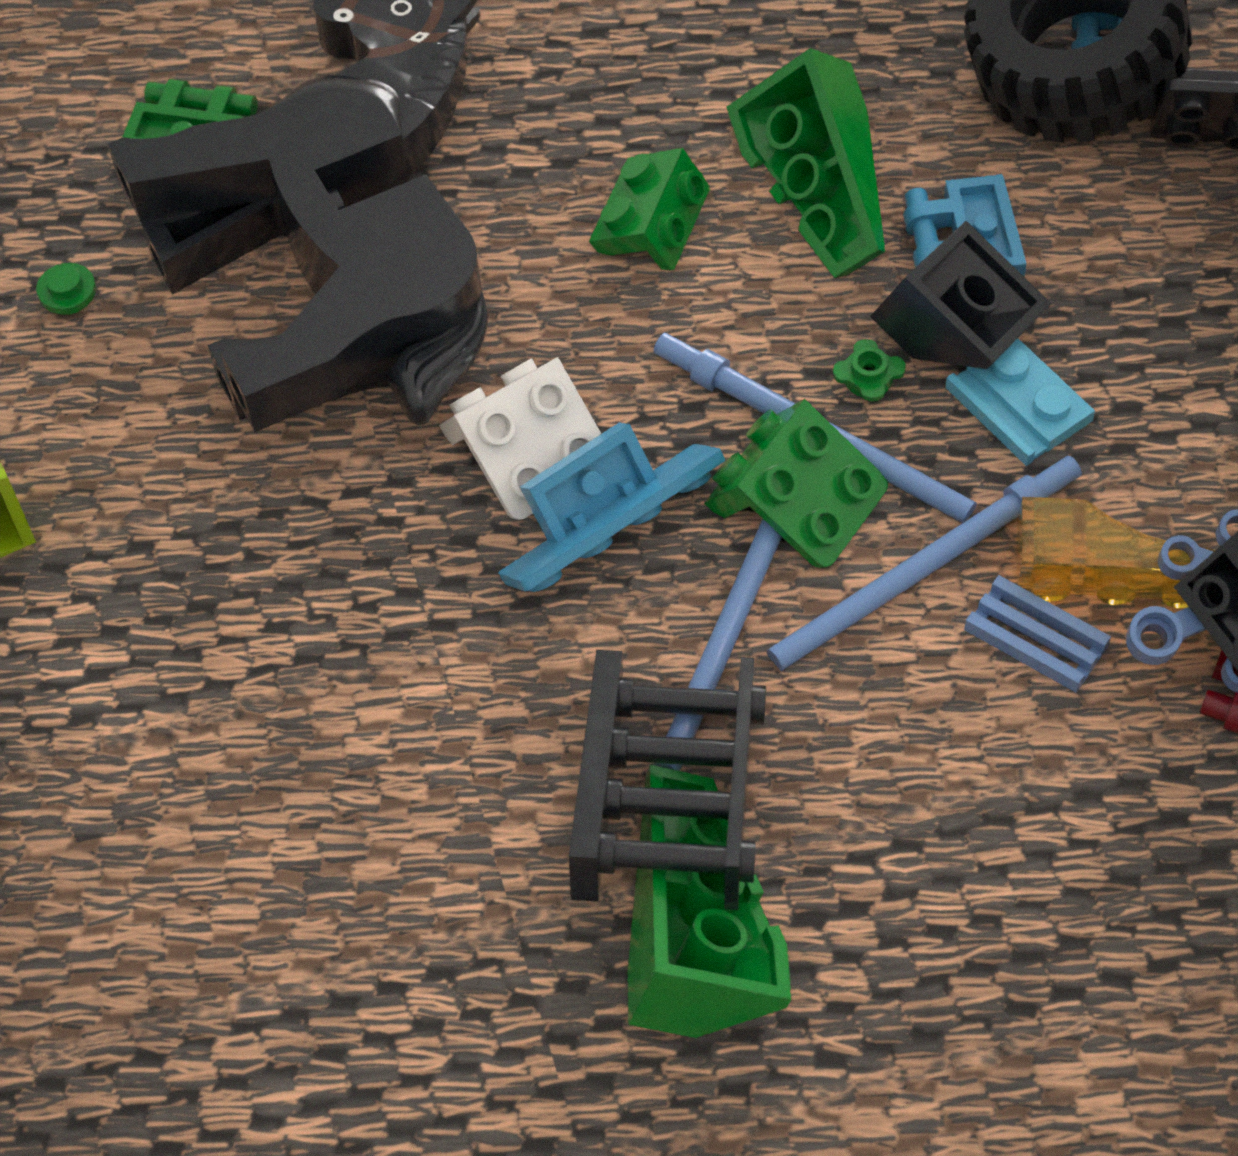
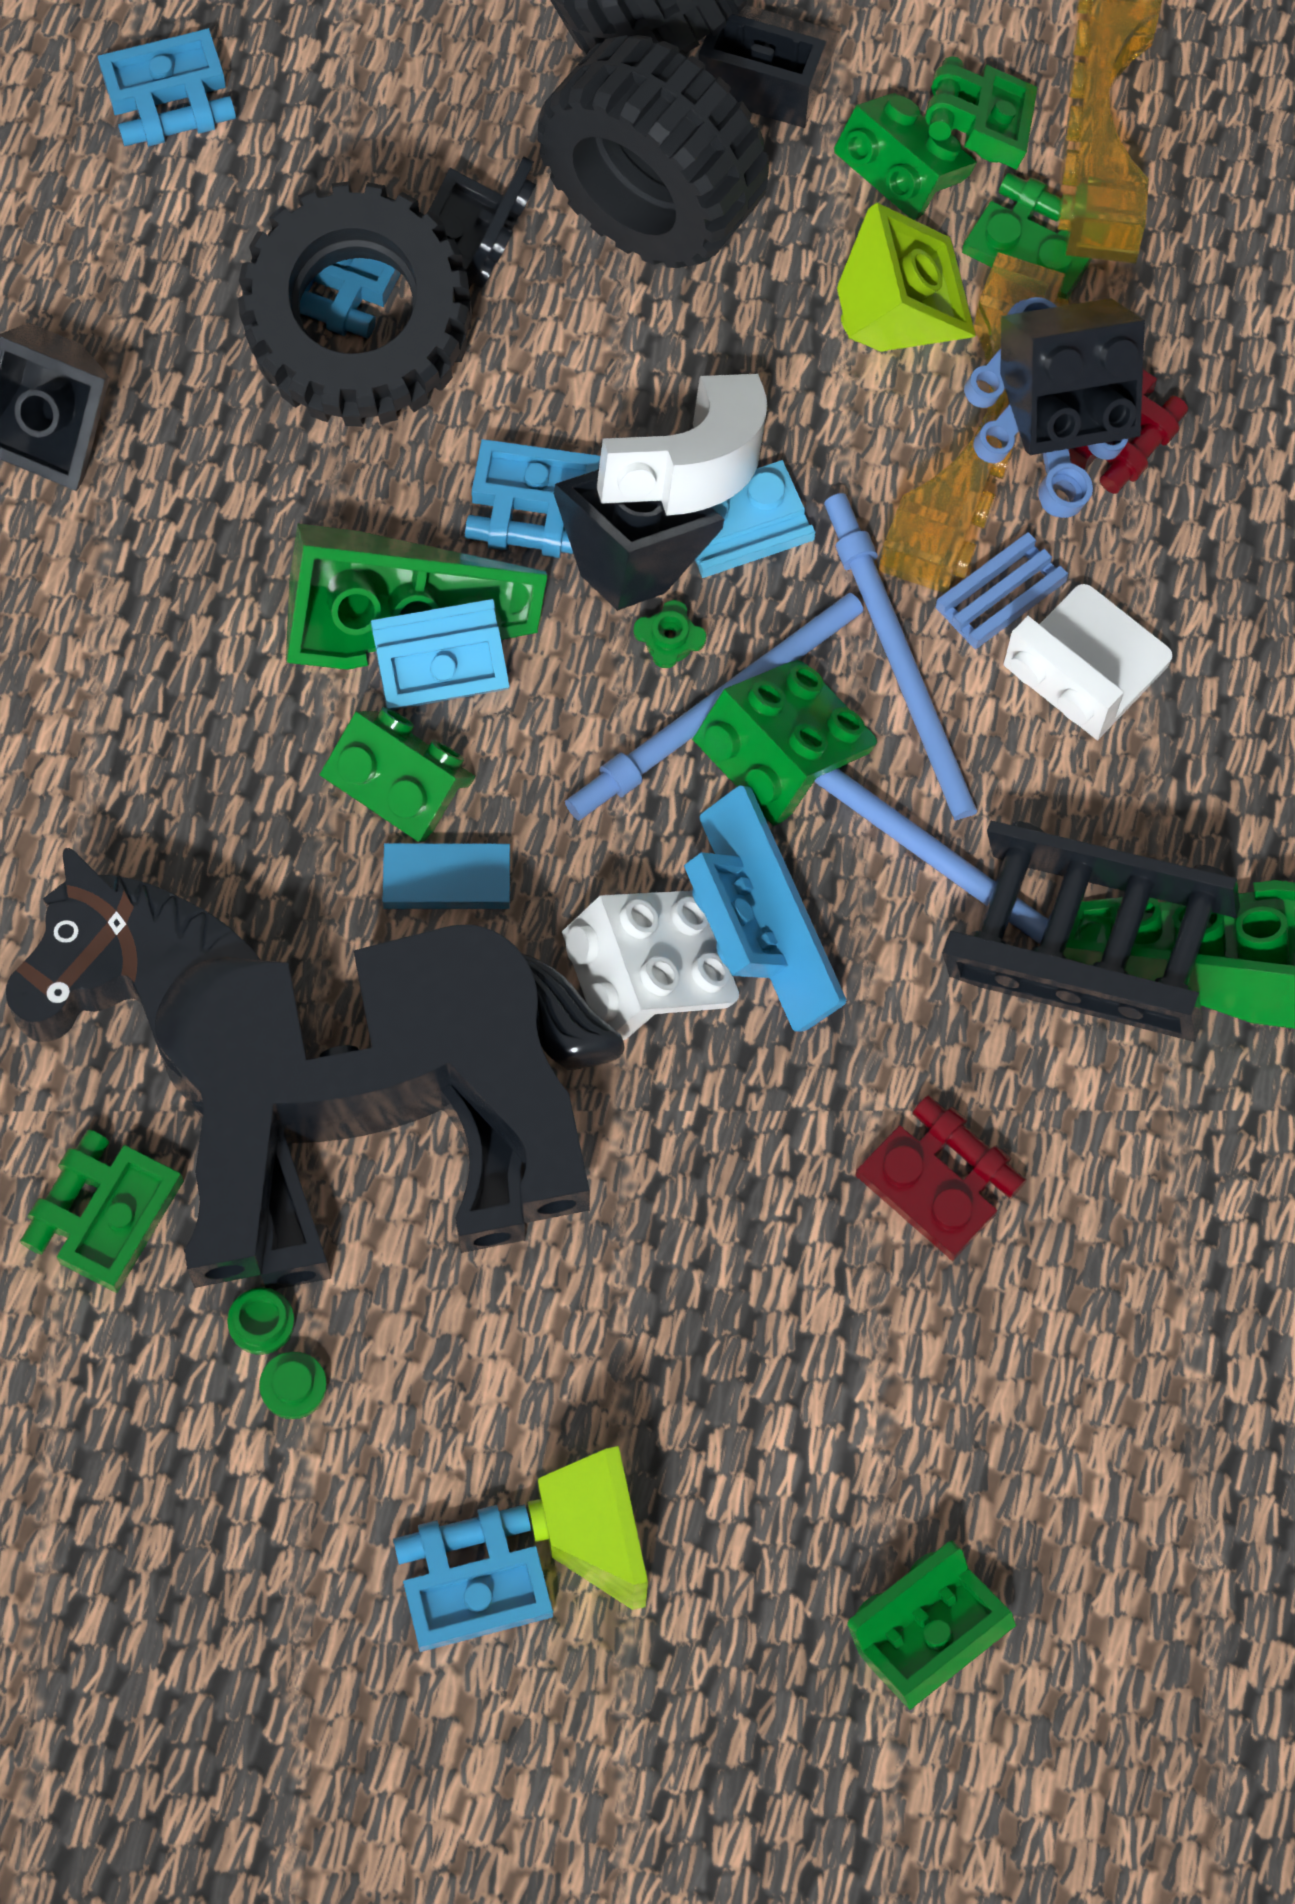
camera: 80 degrees left, 10 degrees up
none -> green plate [227,1288,295,1355]
none -> medium azure plate [371,599,510,710]
none -> dark azure tile [382,843,510,909]
none -> white arch [597,374,767,515]
none -> dark red plate [855,1095,1027,1261]
none -> white bracket [1003,584,1172,741]

